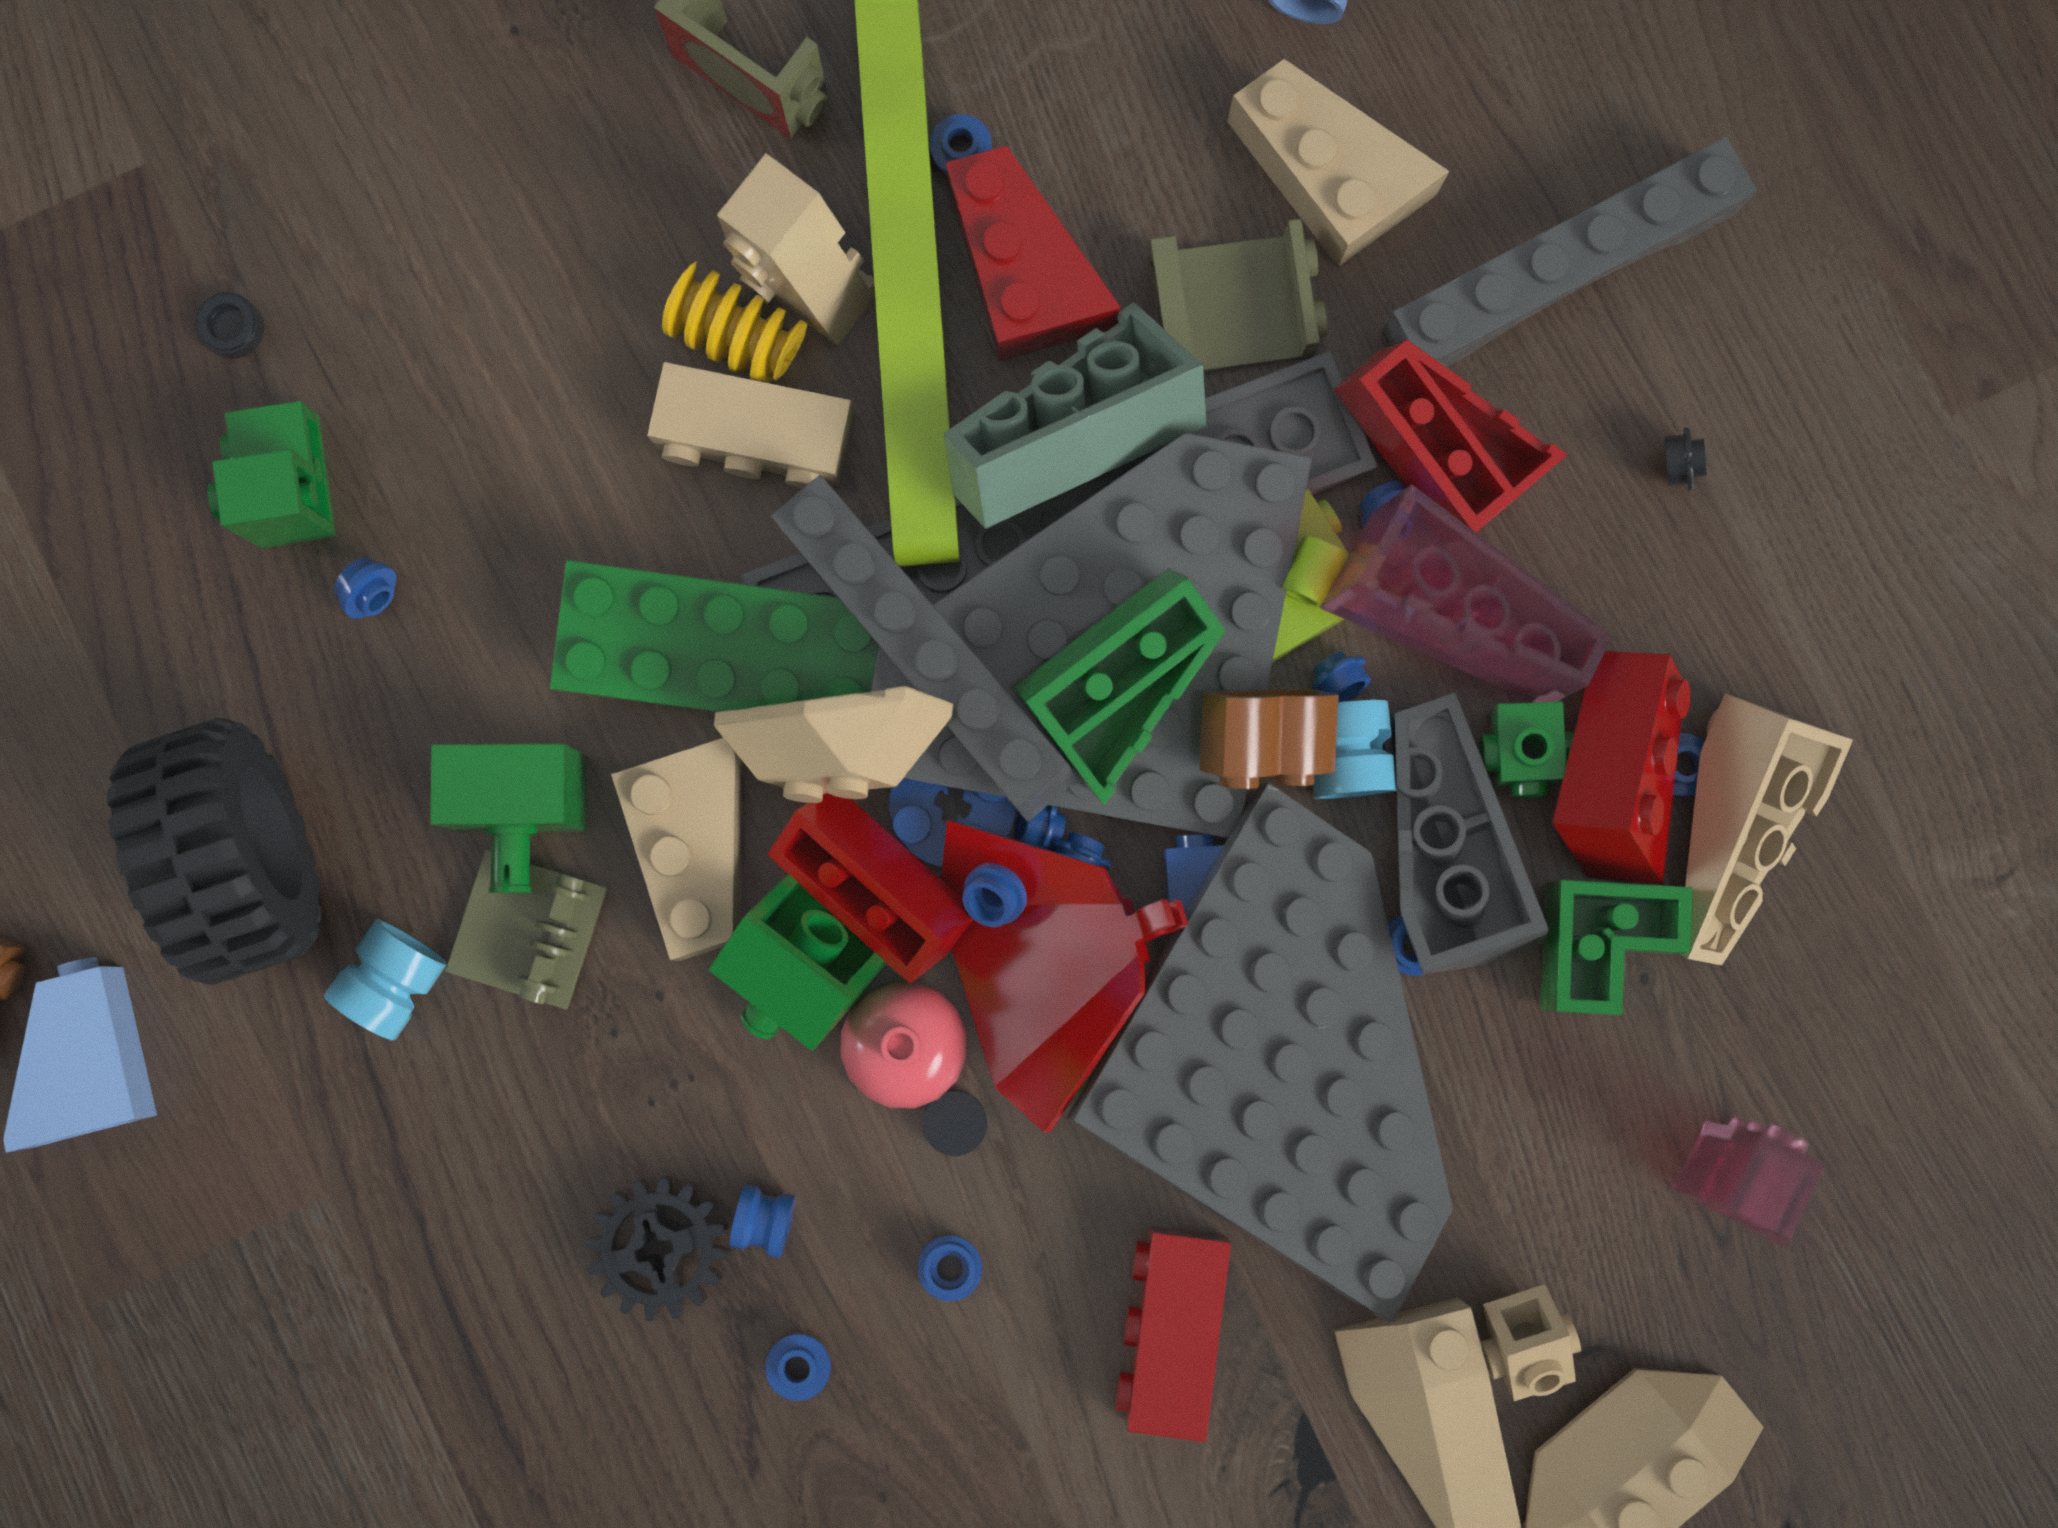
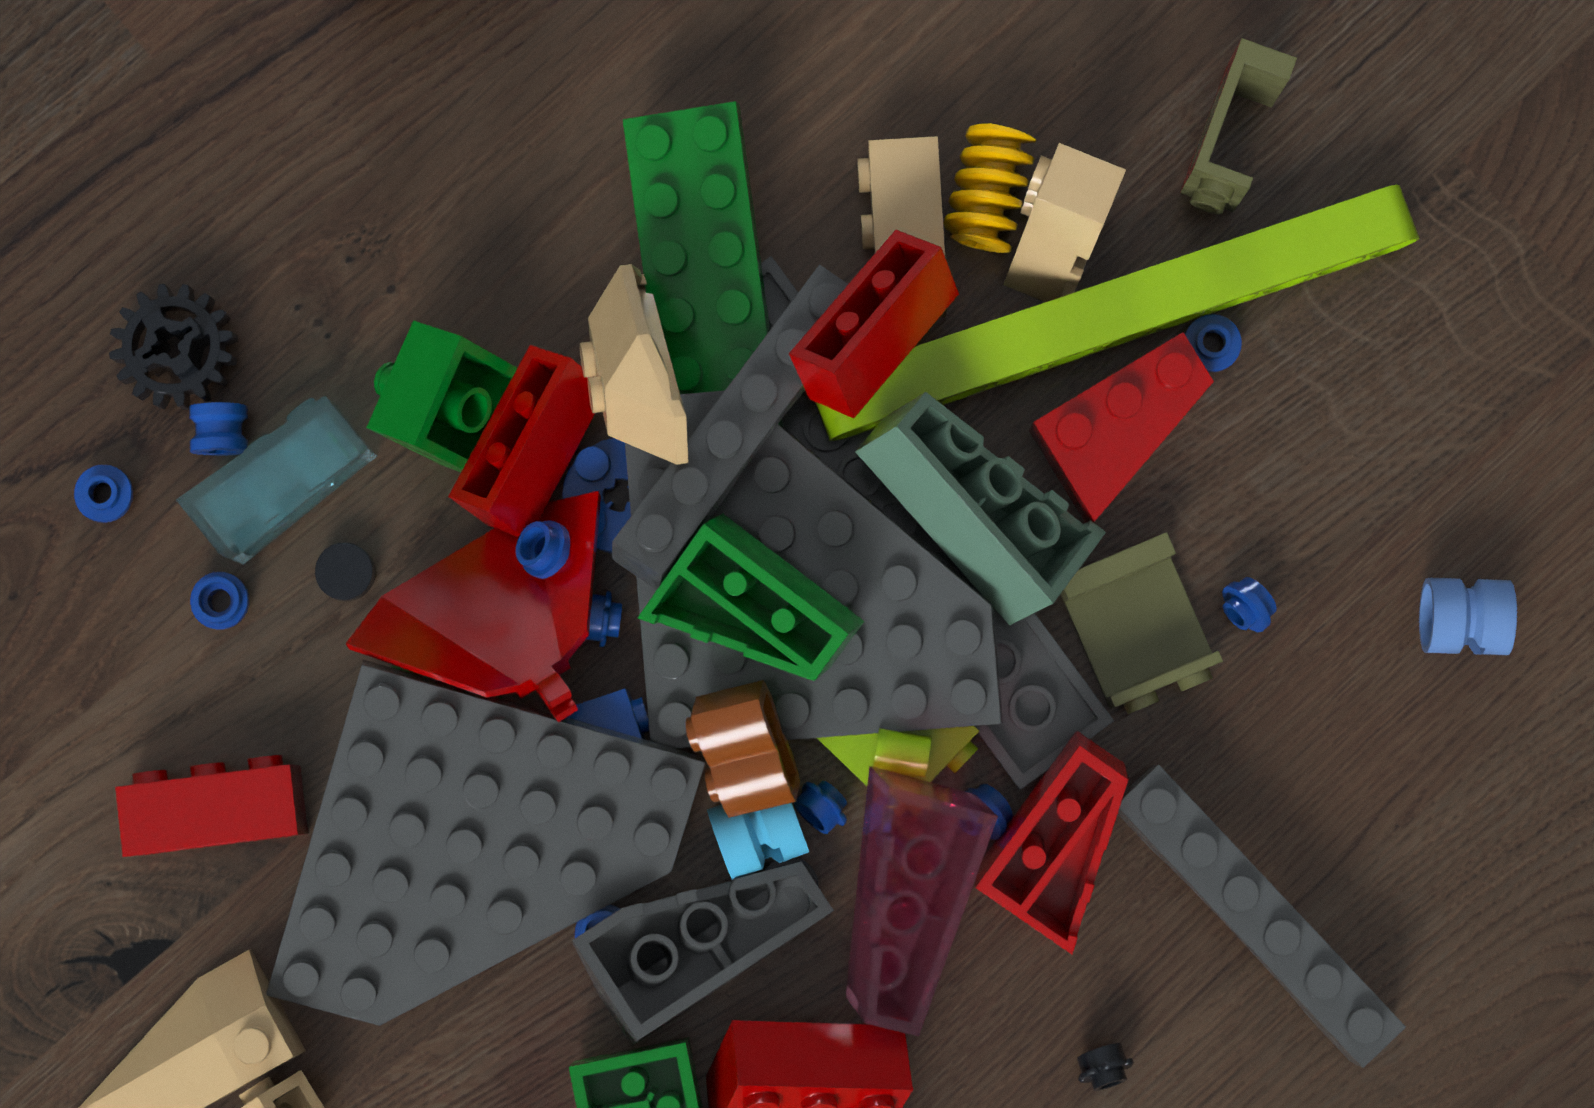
camera: 85 degrees right, 0 degrees up
medium azure wheel [324,919,447,1040] -> none
green brick [430,744,588,894] -> none
olive hinge [445,850,607,1010] -> none
tan wedge [611,738,743,961] -> none
coral cylinder [840,981,967,1109] -> none
blue plate [1014,805,1066,850] -> none
tan wedge [1227,59,1449,267] -> none
green brick [1480,702,1574,798] -> none
none -> clear light blue wedge [176,396,377,565]
none -> red brick [789,230,959,419]
none -> blue plate [1222,577,1277,632]

